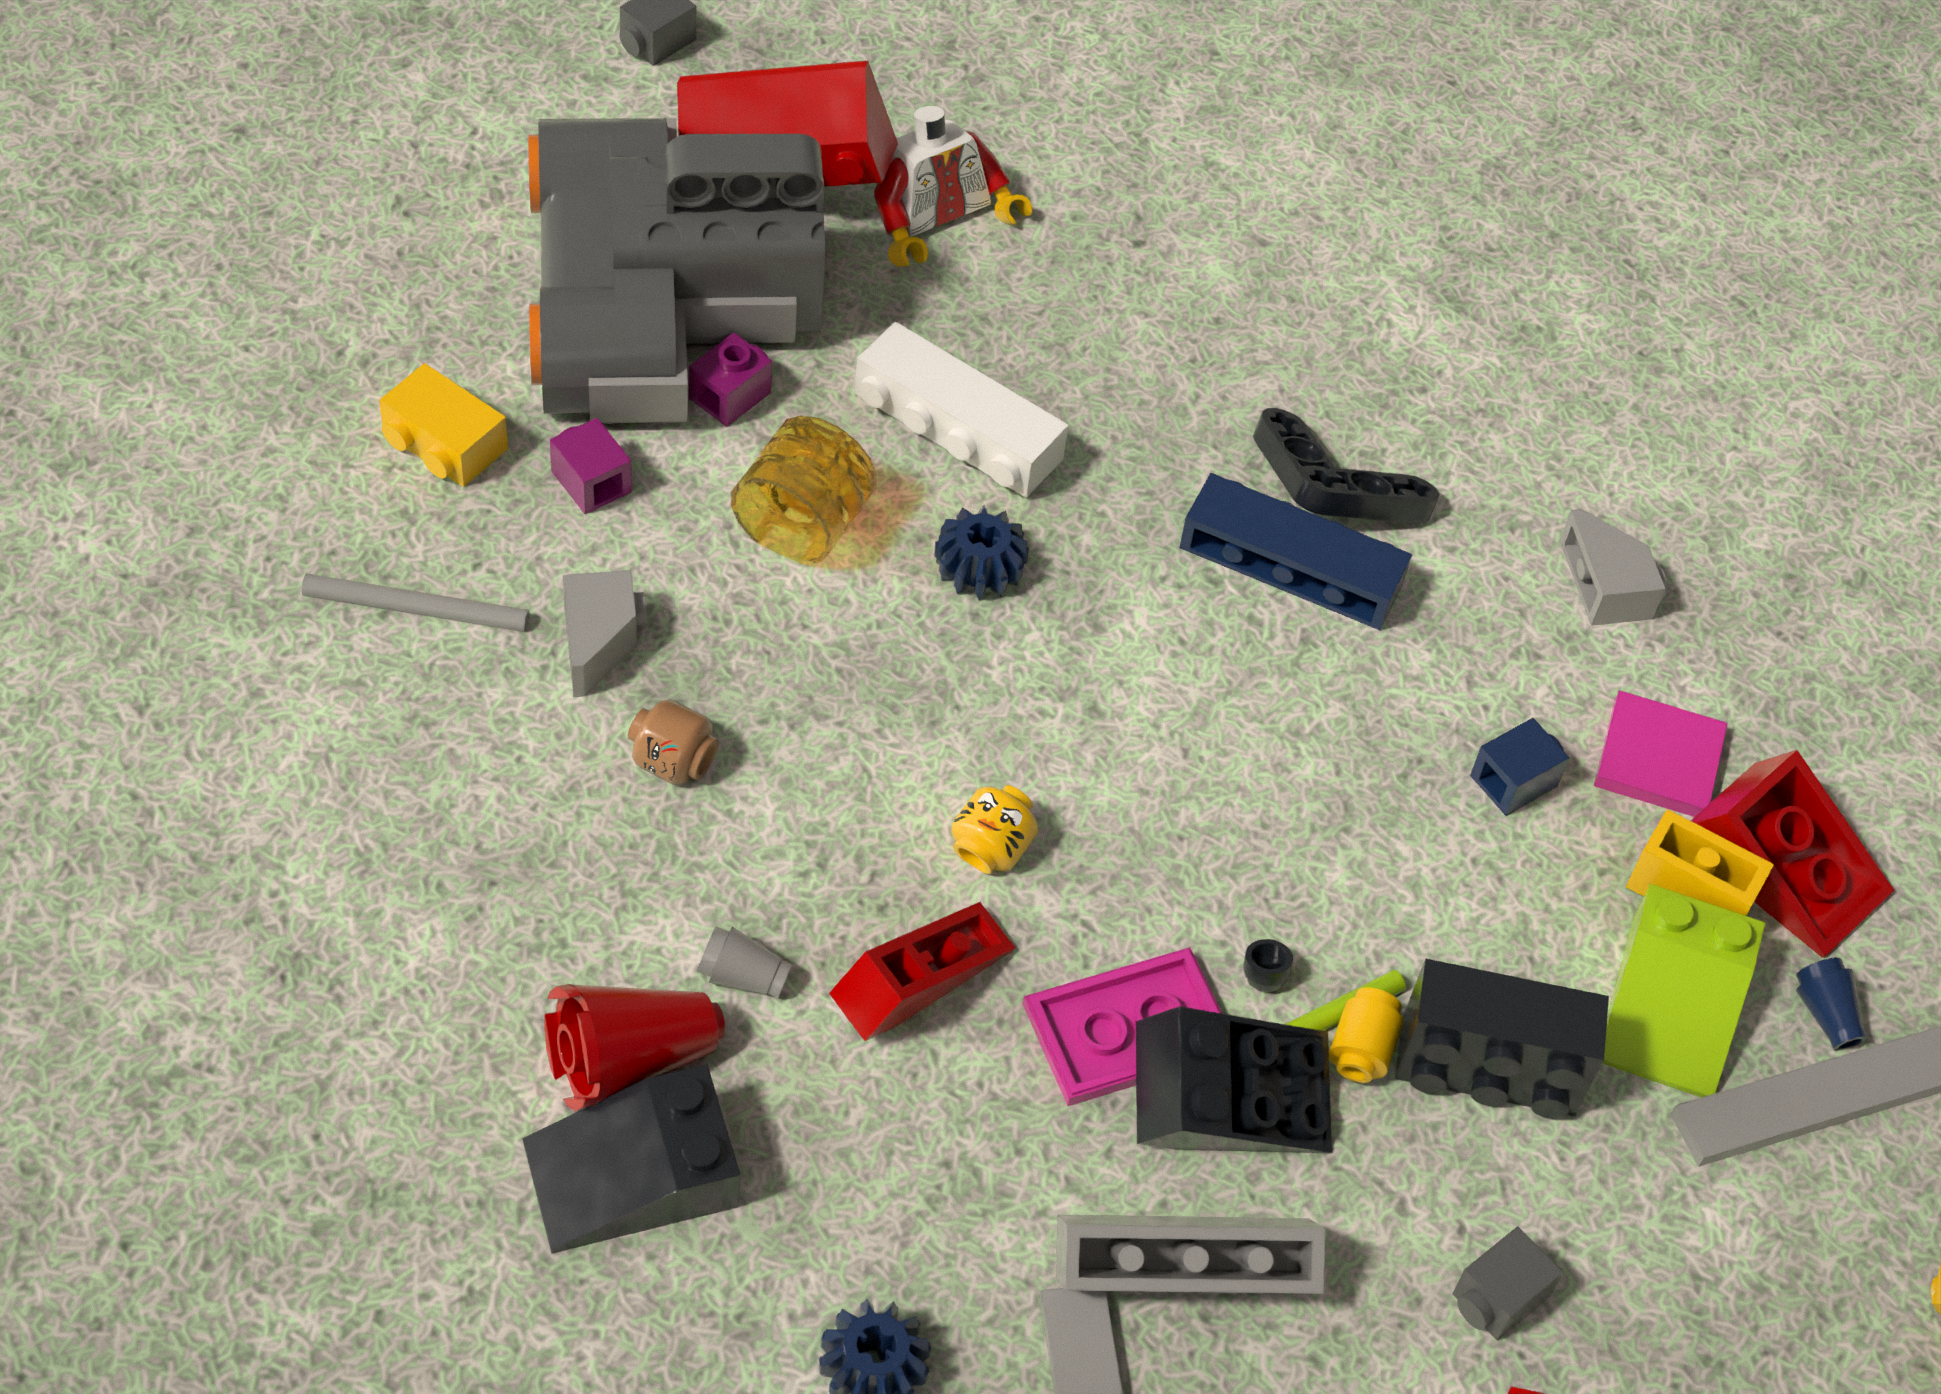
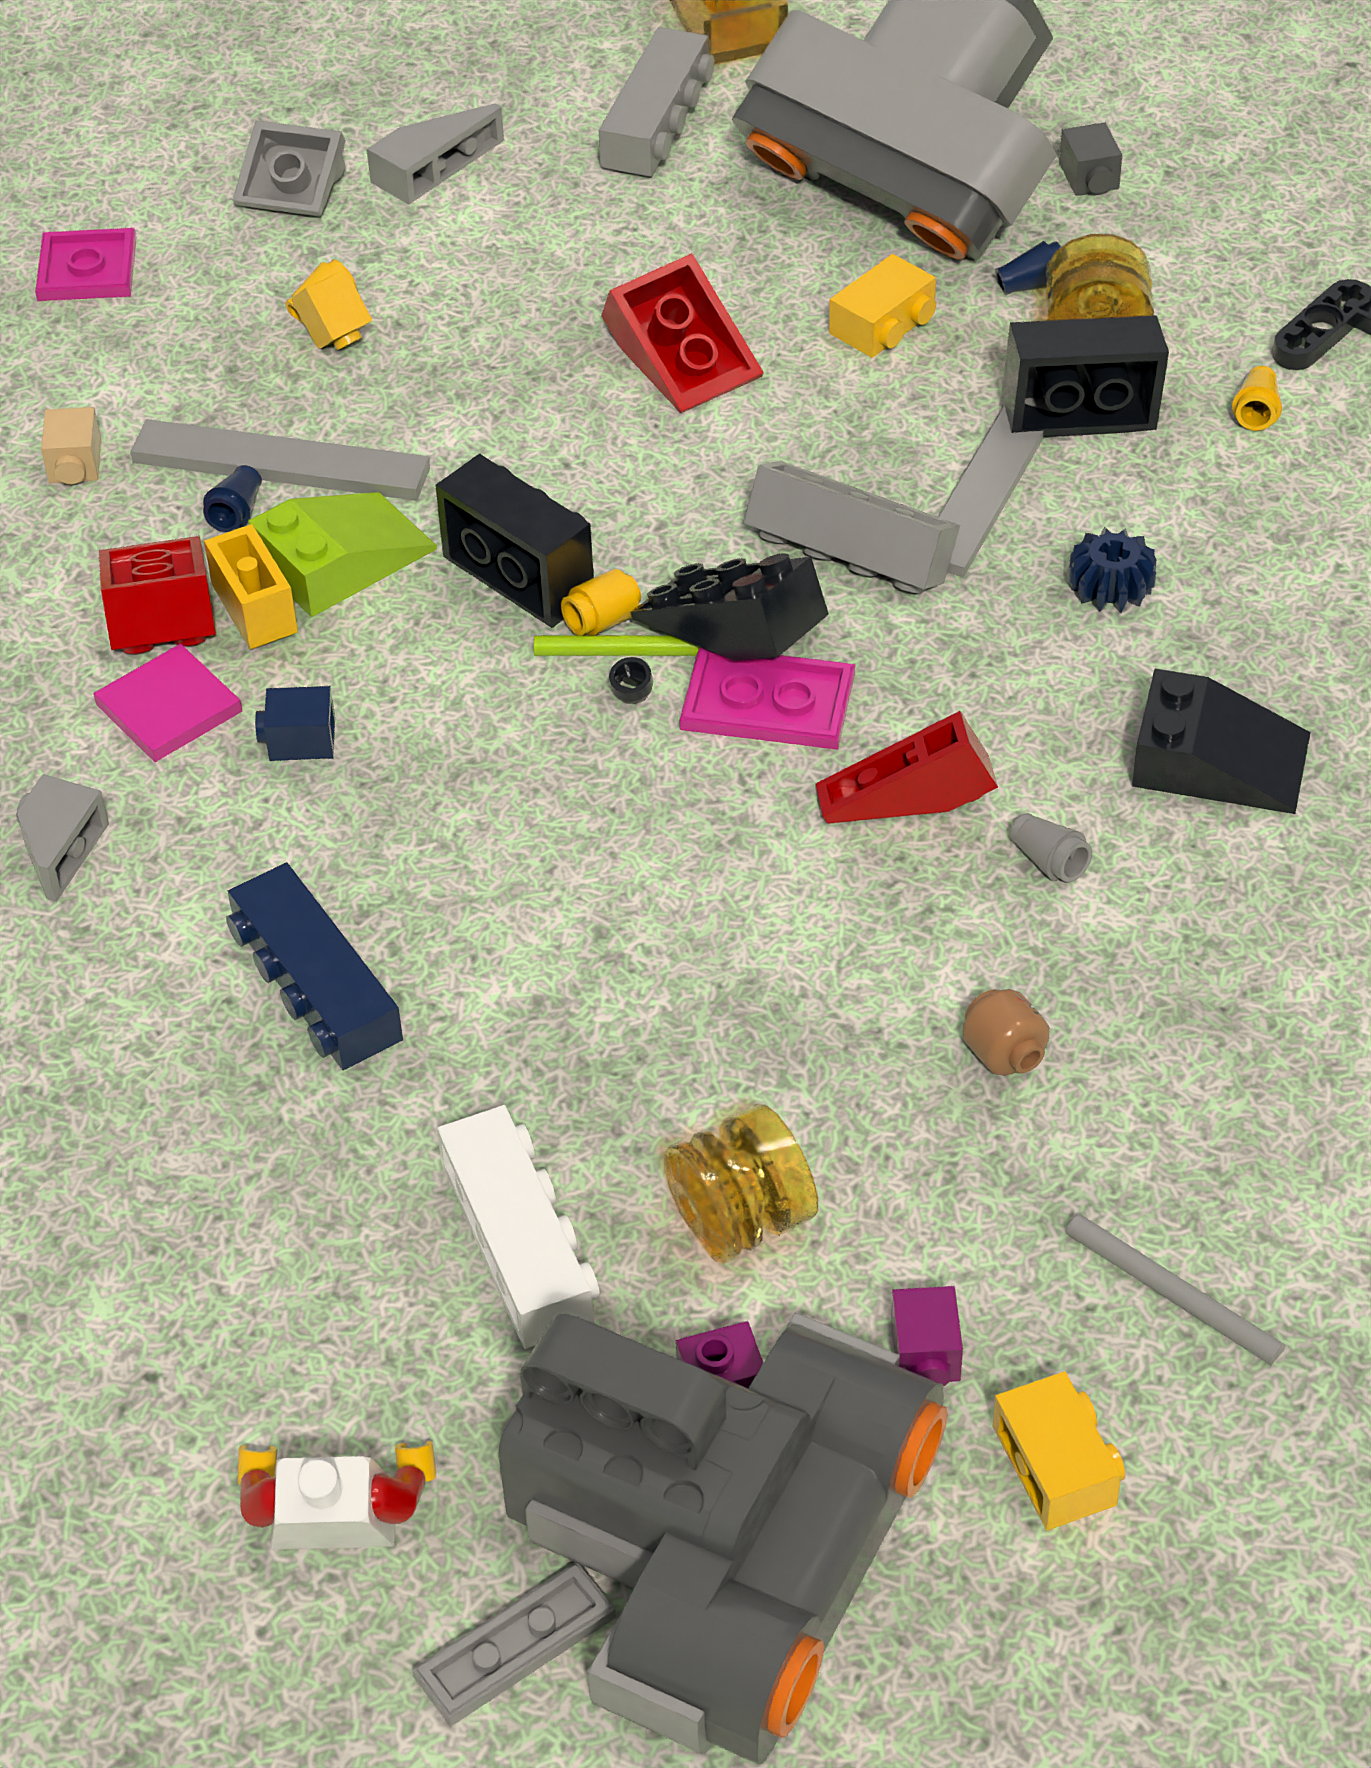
camera: 140 degrees left, 5 degrees down
red cone [544,984,725,1112] -> none
light grey slope [563,570,647,697] -> none
red slope [677,60,898,187] -> none
dark blue gear [934,505,1029,600] -> none
yellow head [951,785,1039,874] -> none
black beam [1253,408,1440,523] -> none
dark grey brick [1452,1226,1564,1341] -> none

